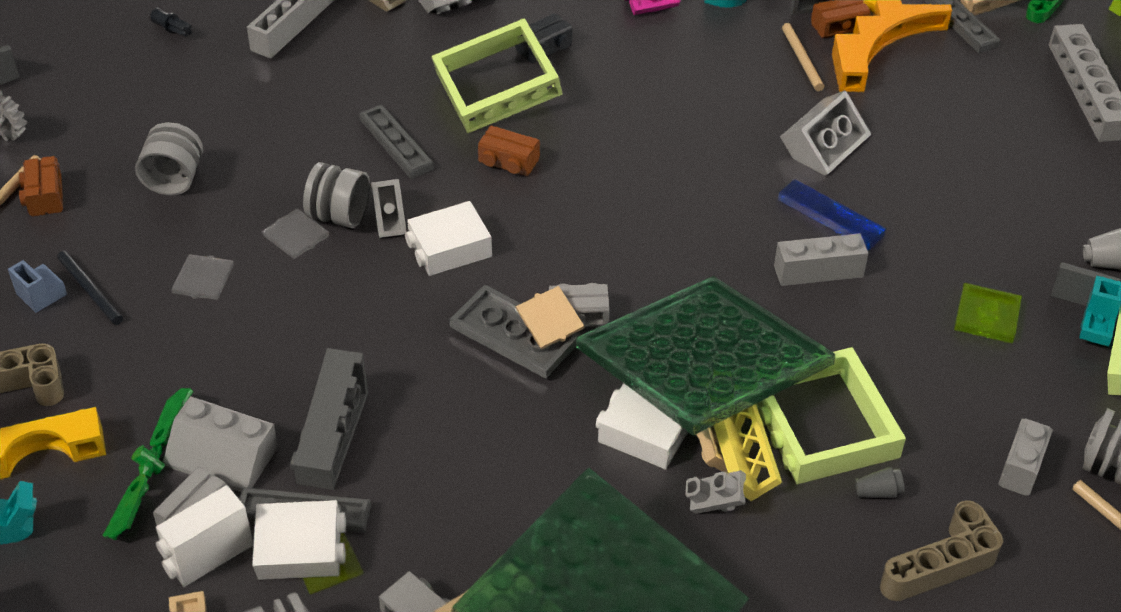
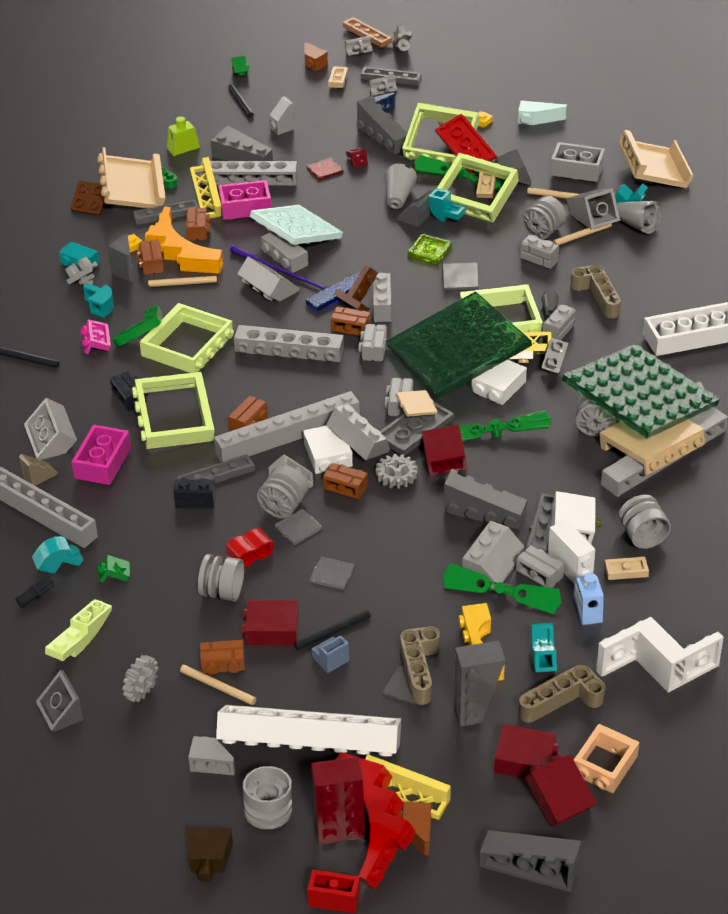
camera: 80 degrees left, 5 degrees down
none -> teal brick [32,536,83,574]
none -> yellowish green slope [45,599,112,661]
none -> dark pink brick [72,425,131,485]
none -> green bracket [97,555,130,583]
none -> green beam [113,305,162,347]
none -> yellowish green window [140,303,234,373]
none -> black brick [173,478,216,508]
none -> dark orange brick [186,207,210,241]
none -> light yellow fence [190,157,222,218]
none -> light grey brick [214,391,360,462]
none -> dark pink brick [218,180,271,220]
none -> red brick [226,528,274,567]
none -> dark purple piece [230,245,330,293]
none -> light grey brick [234,325,344,362]
none -> dark red brick [242,600,299,646]
none -> light aqua plate [250,205,343,246]
none -> light grey brick [261,232,308,273]
none -> dark orange brick [323,463,368,500]
none -> light grey slope [326,404,390,460]
none -> dark orange brick [331,307,371,336]
none -> reddish brown bracket [334,265,378,312]
none -> light grey brick [359,324,387,361]
none -> light grey gear [376,454,418,489]
none -> dark red brick [422,424,468,476]
none -> slope [442,262,478,290]
none -> green piece [444,410,552,441]
none -> light grey brick [542,304,576,341]
none -> light blue torso [573,573,604,625]

